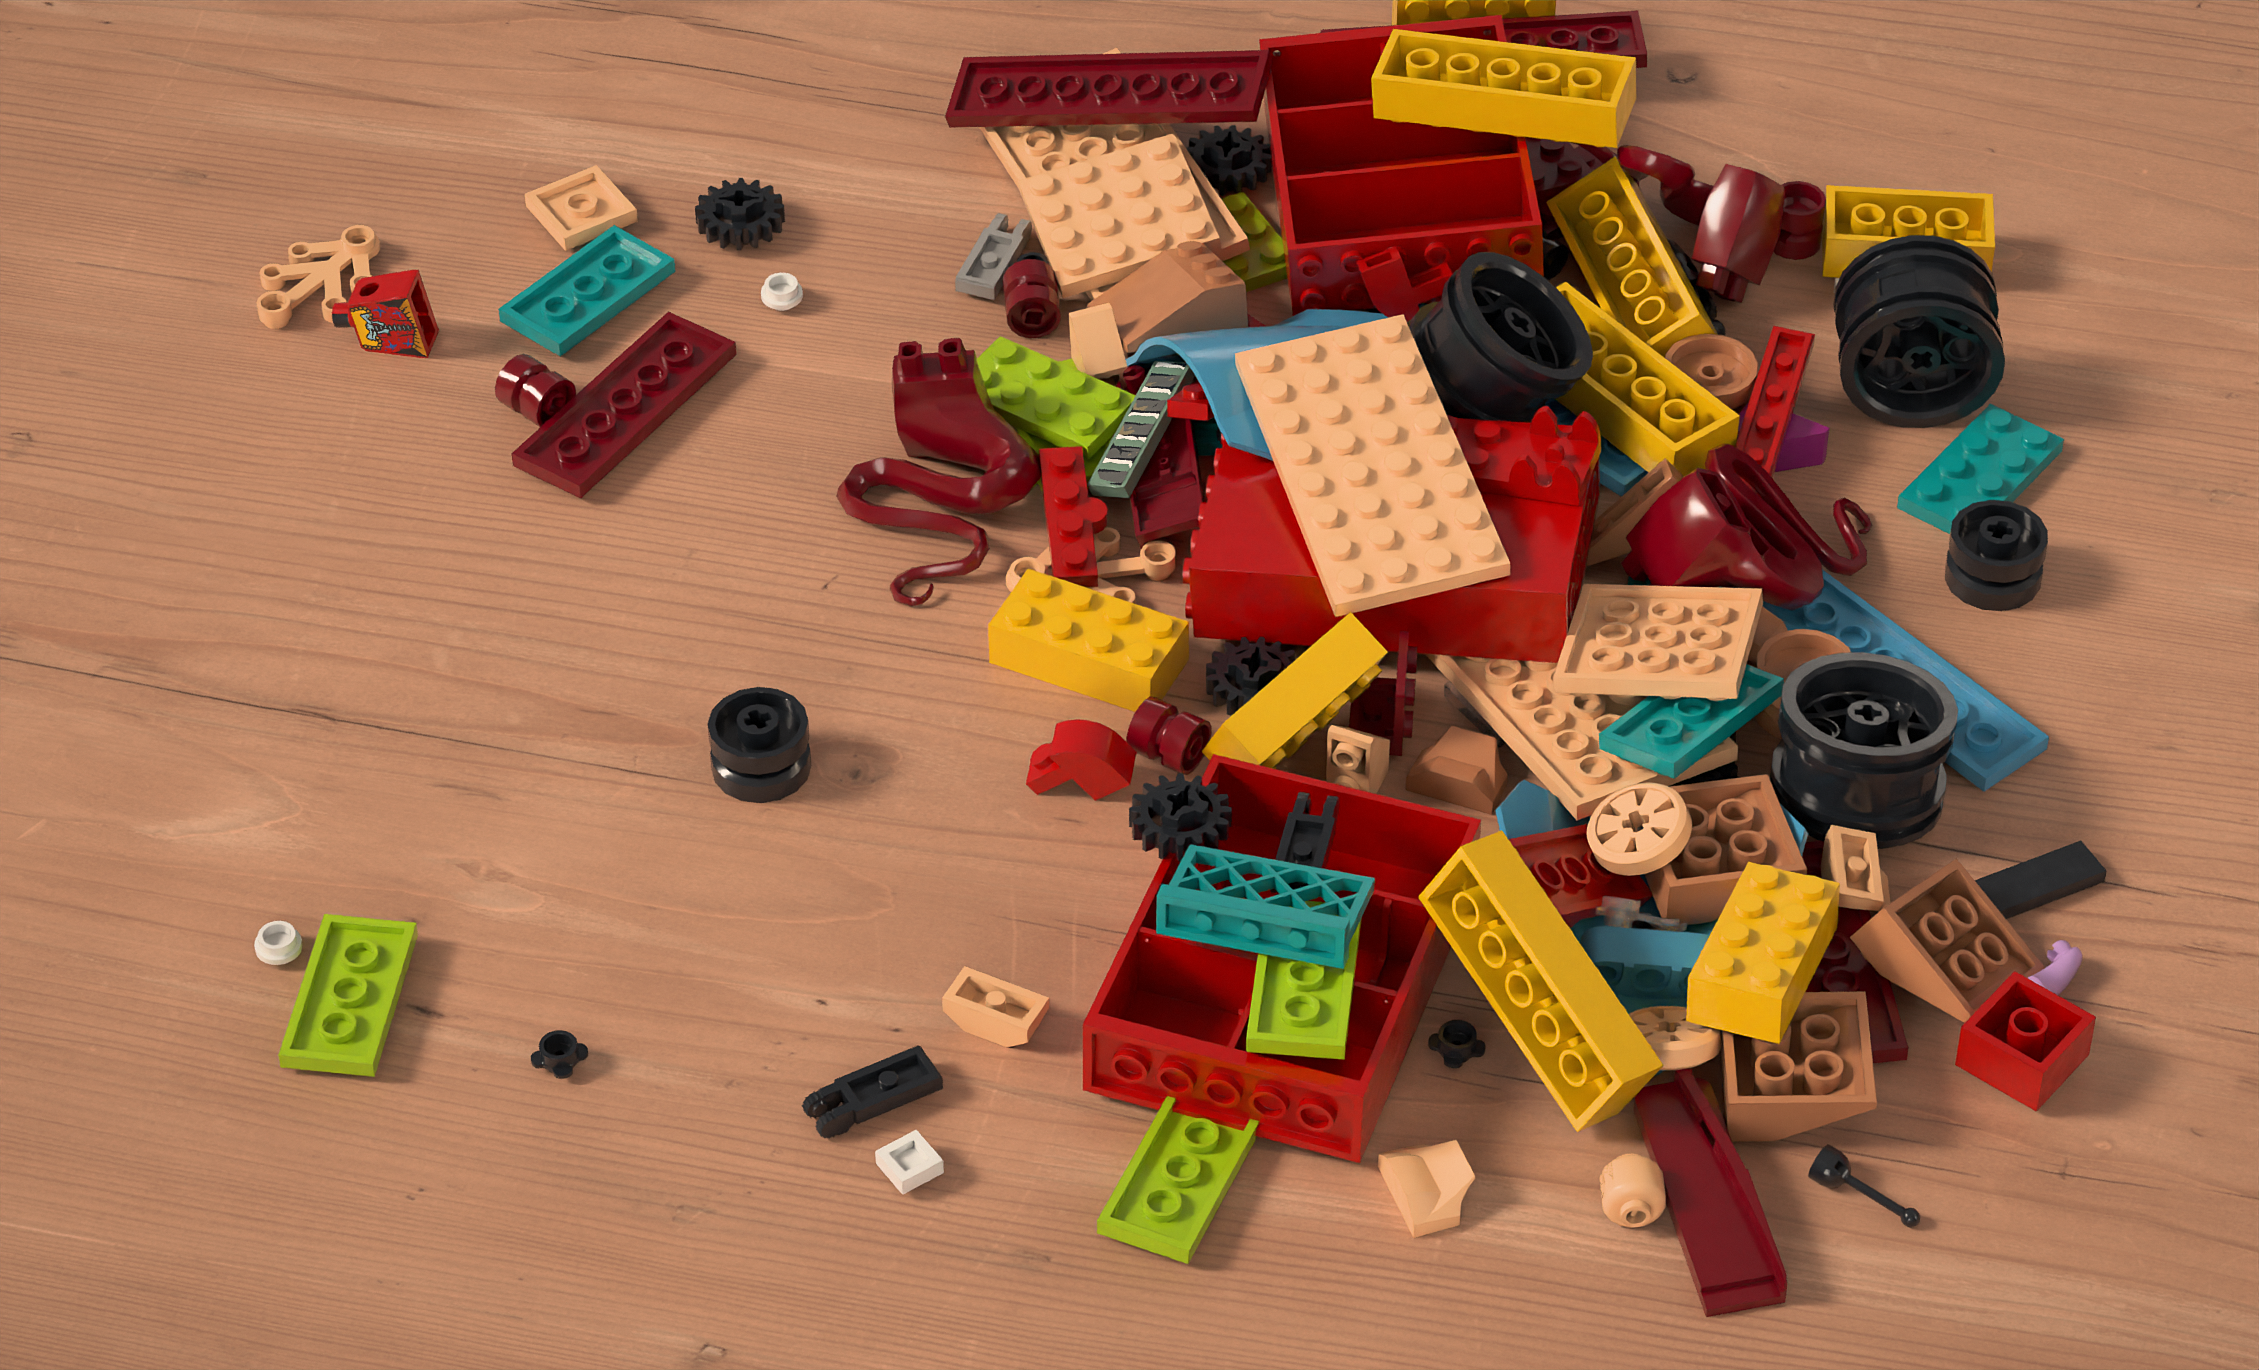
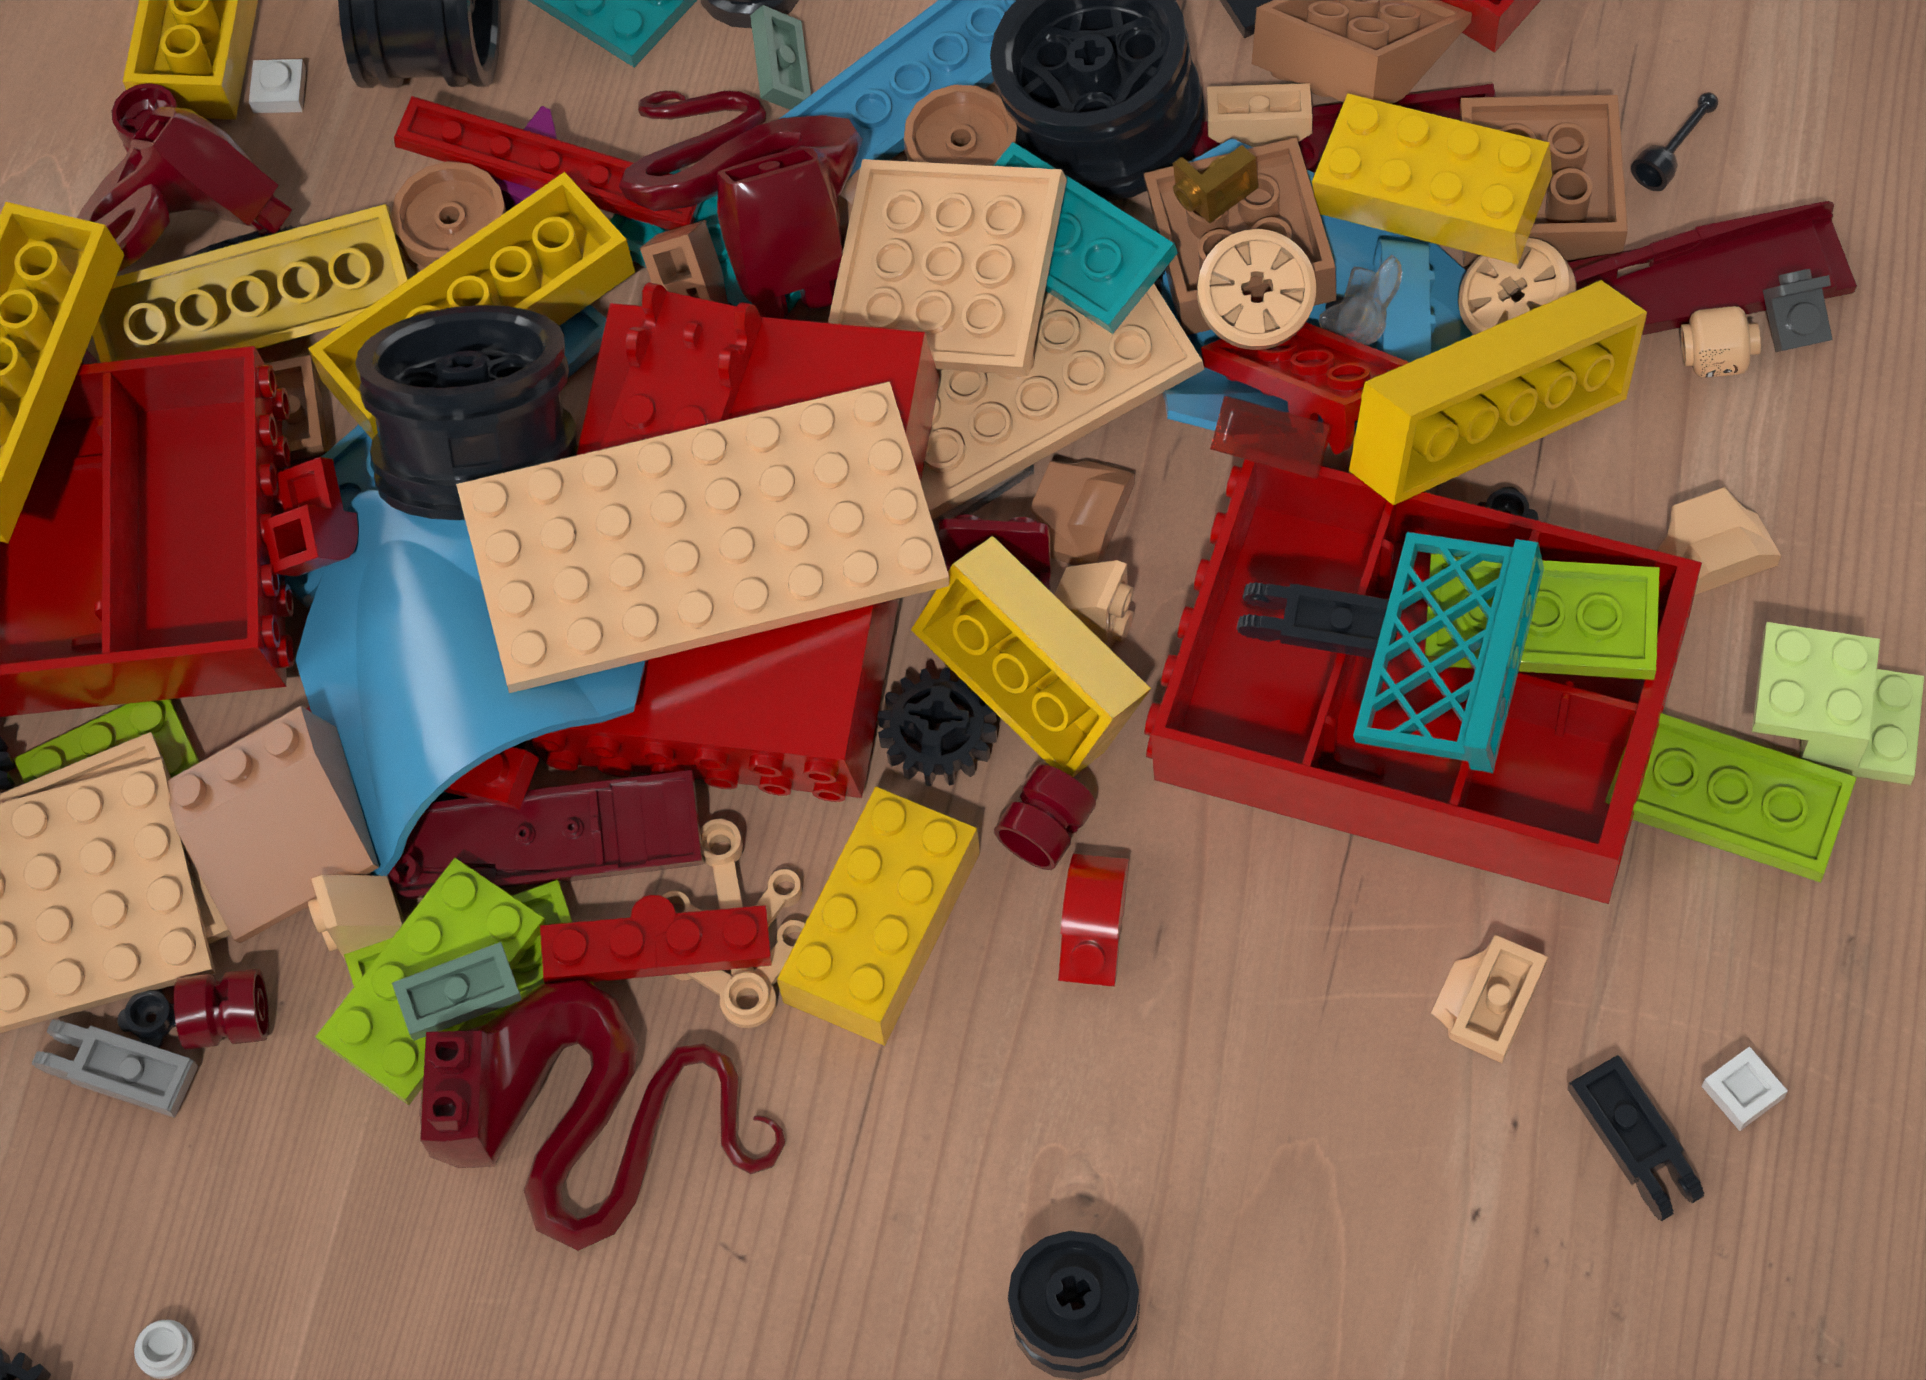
camera: 85 degrees left, 20 degrees up
tile [1087,361,1195,498] -> none
black gear [1129,773,1232,861] -> none
none -> sand green plate [392,942,522,1041]
none -> sand green plate [750,5,811,110]
none -> pearl gold bracket [1173,145,1258,224]
none -> clear red plate [1210,396,1333,479]
none -> yellowish green bracket [1752,622,1924,785]
none -> dark grey bracket [1763,269,1833,352]

